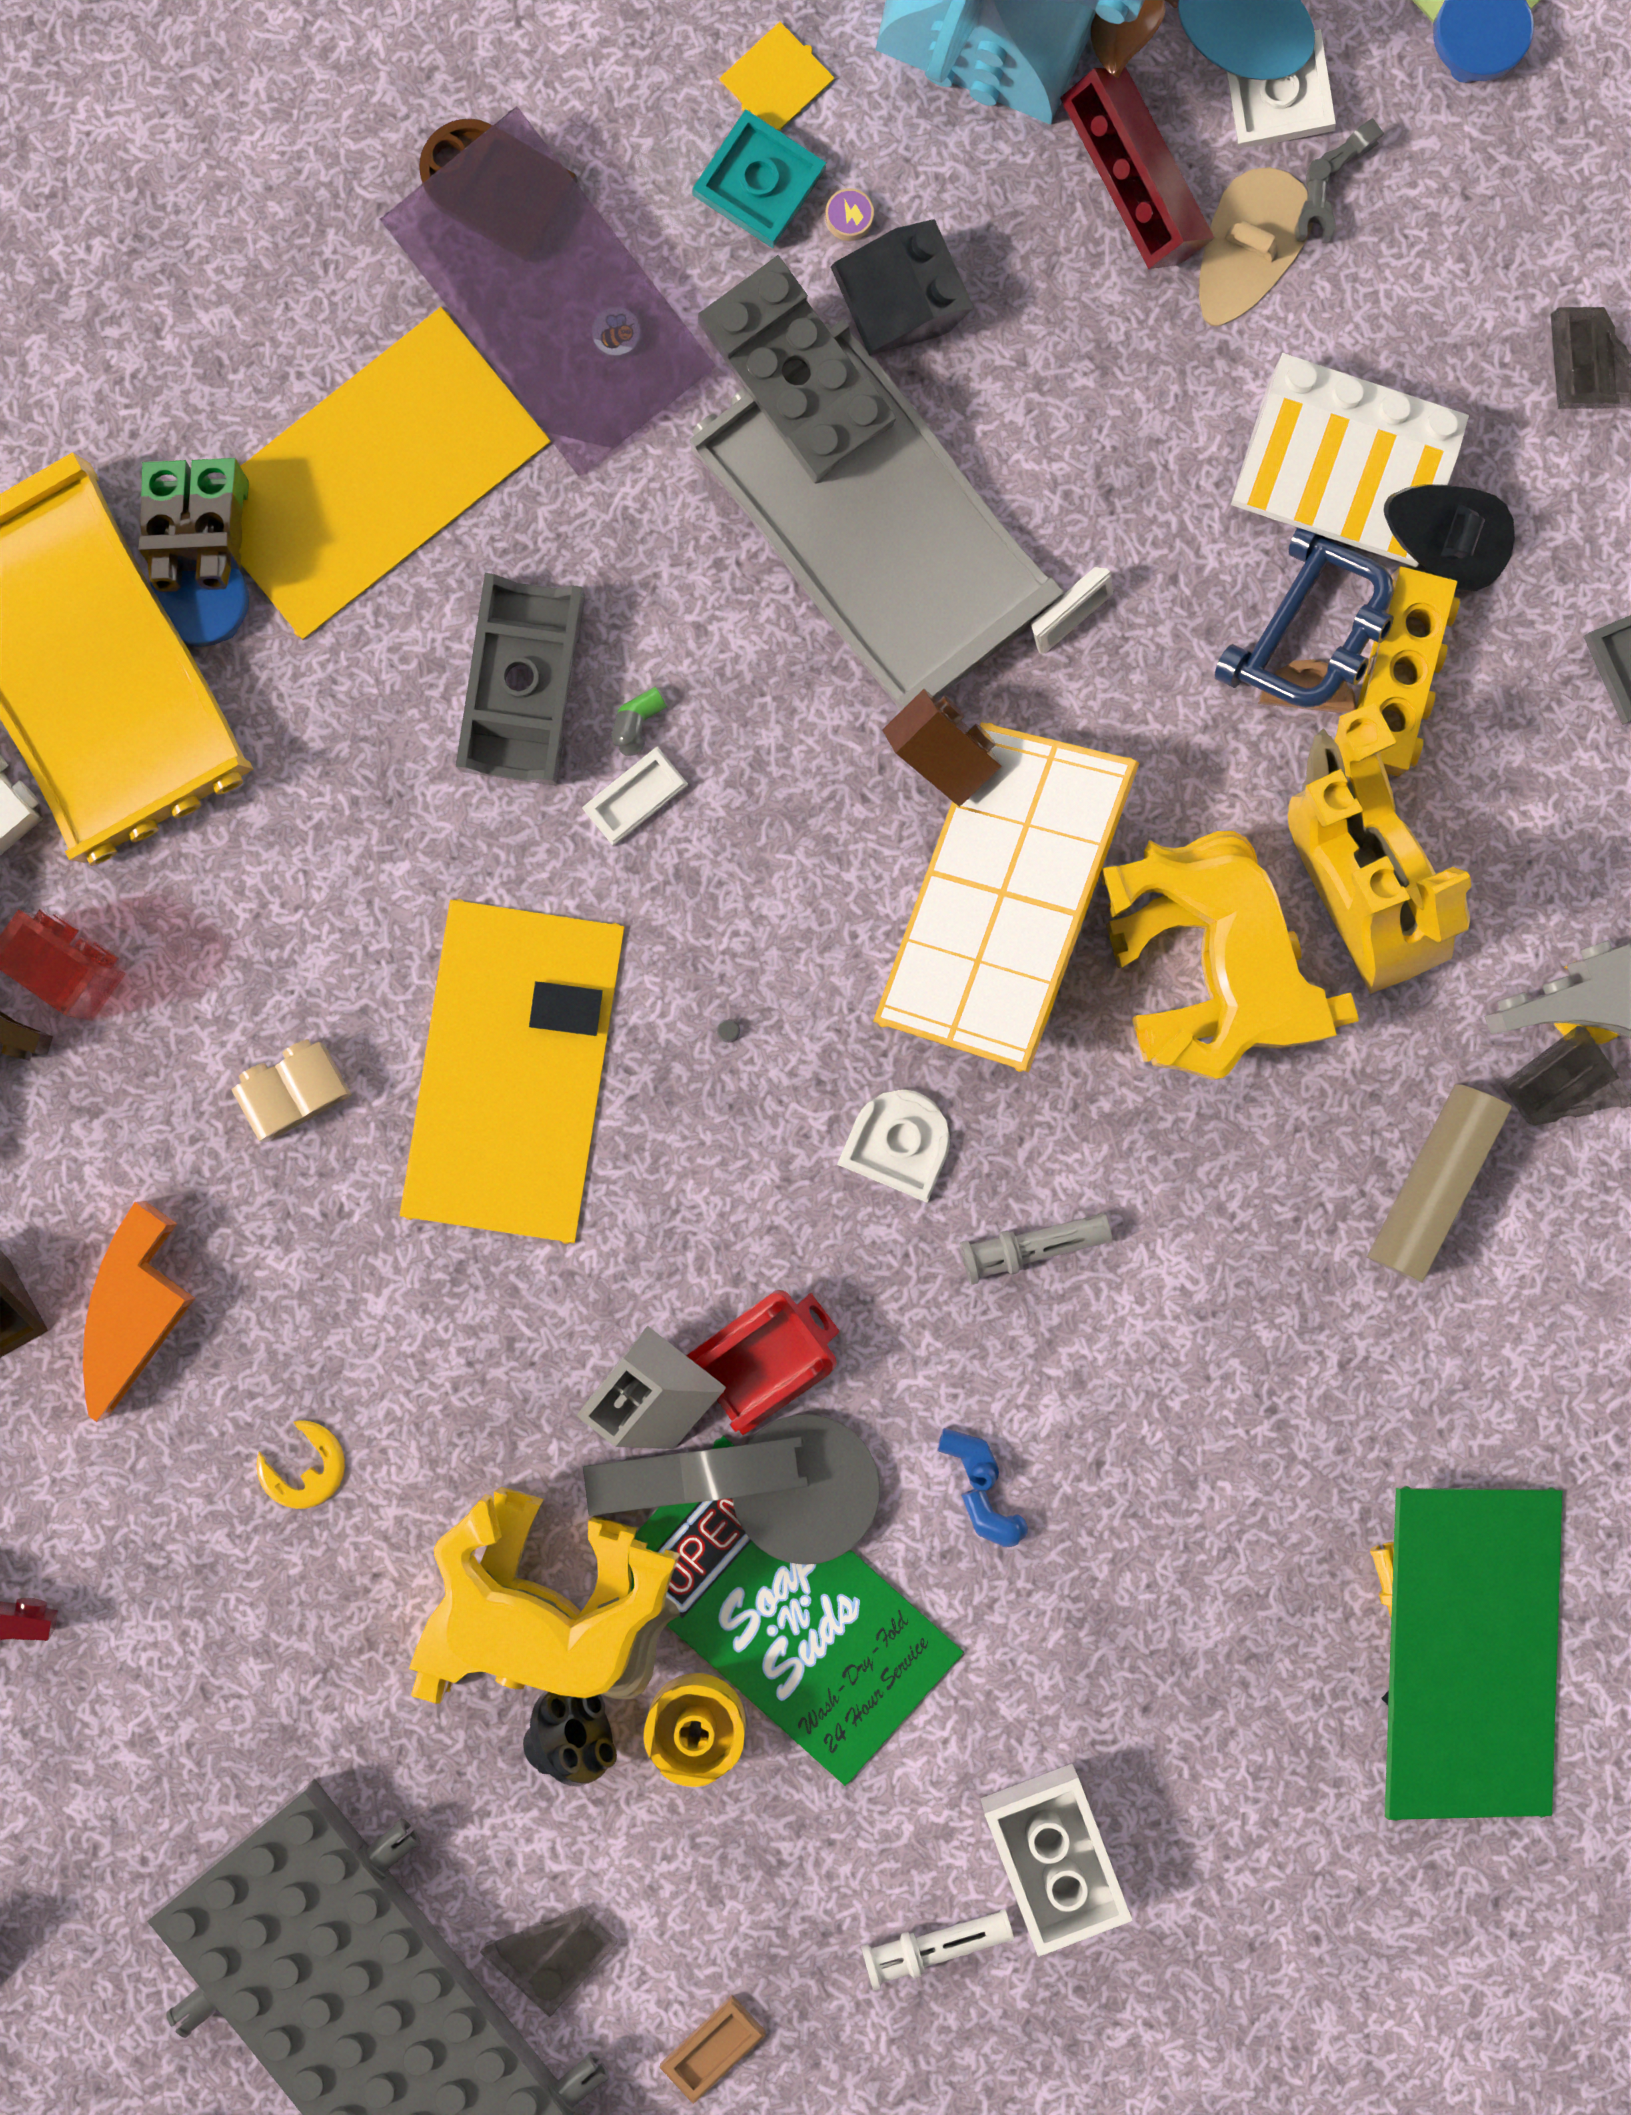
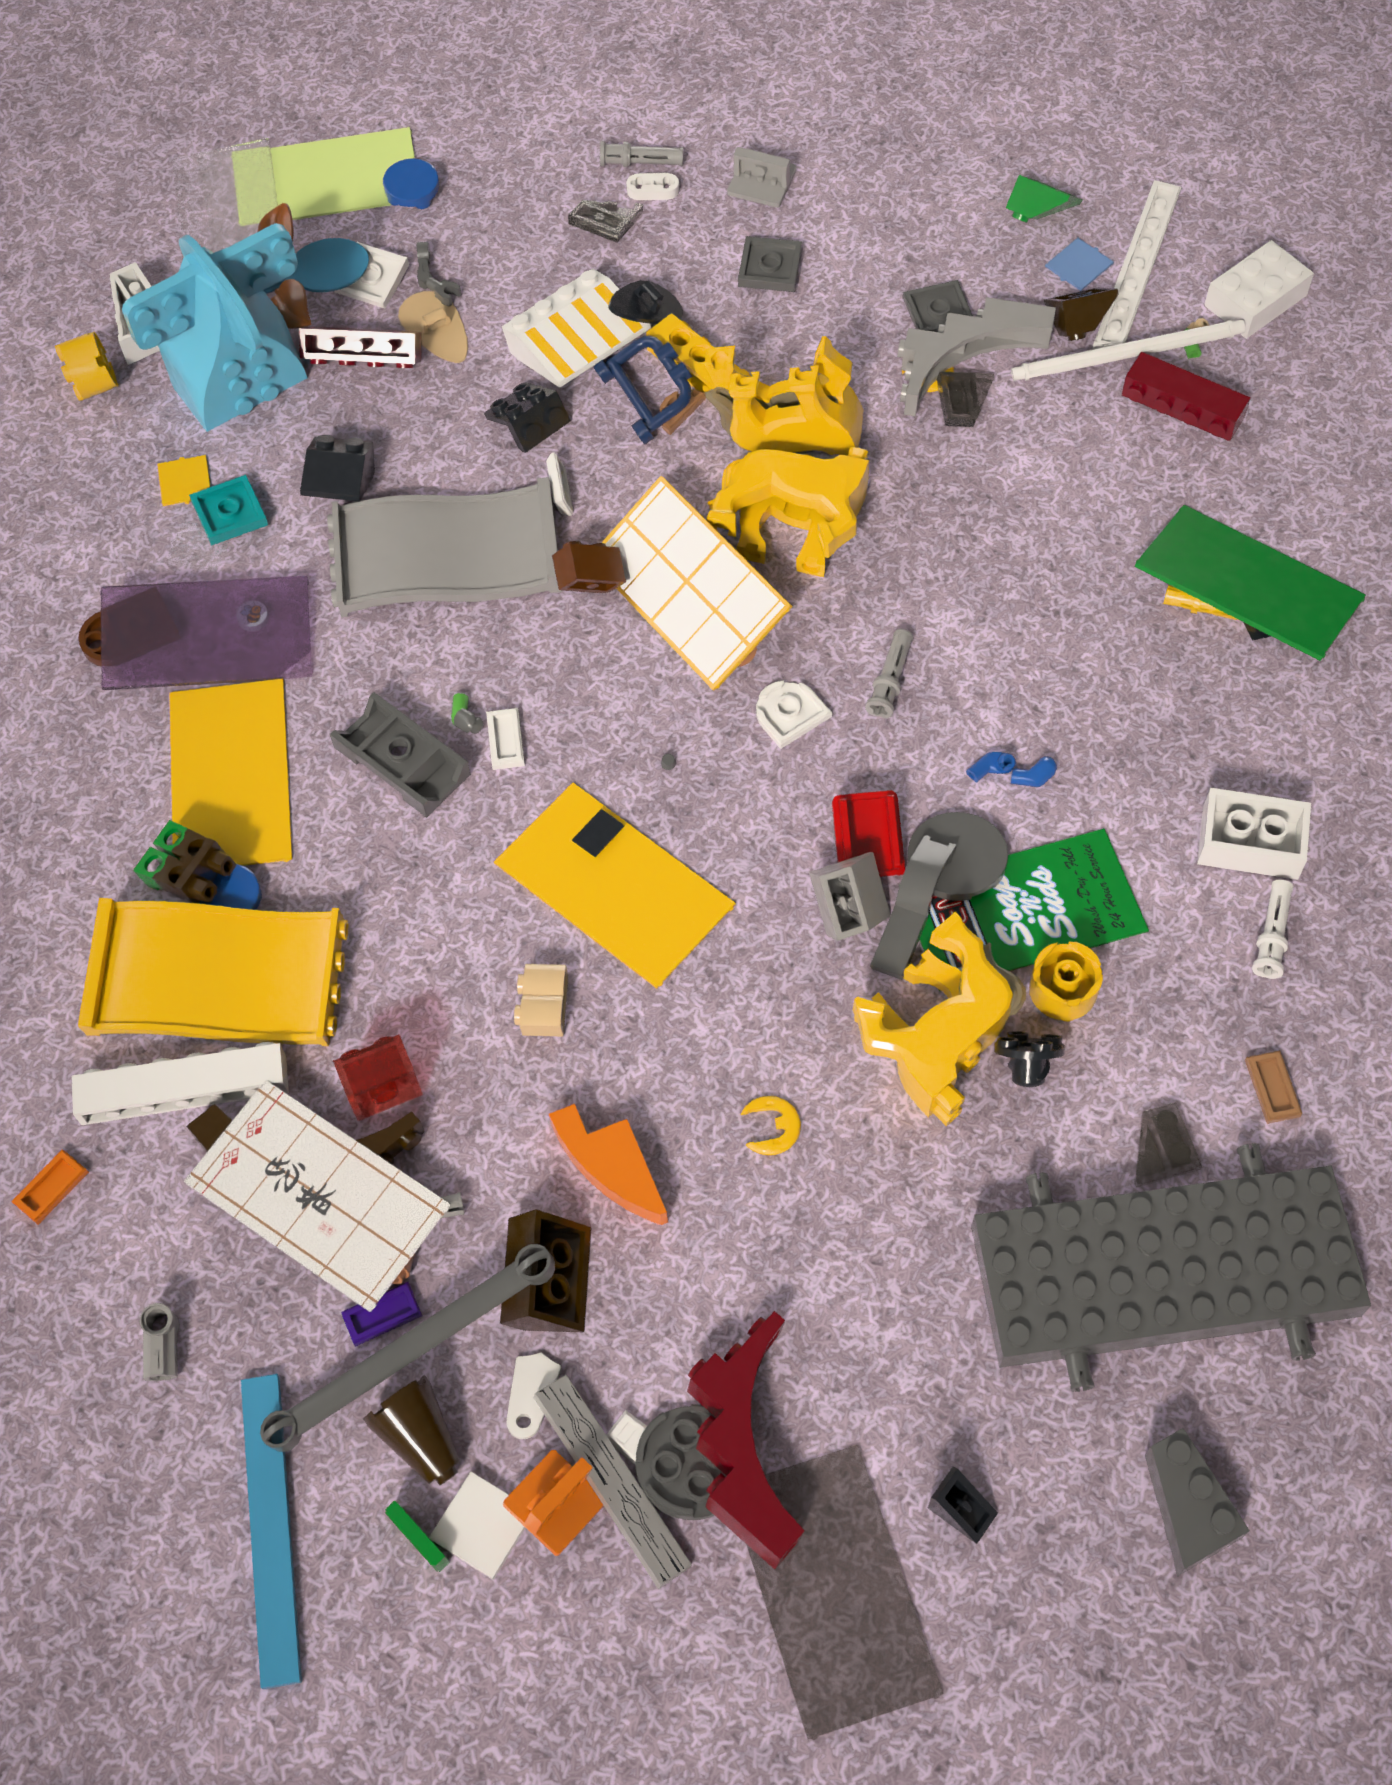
camera: 50 degrees left, 25 degrees down
dark grey piece [698,255,897,483] -> none
tile [825,188,874,241] -> none
dark tan brick [1367,1084,1512,1283] -> none
none -> black bracket [484,382,571,453]

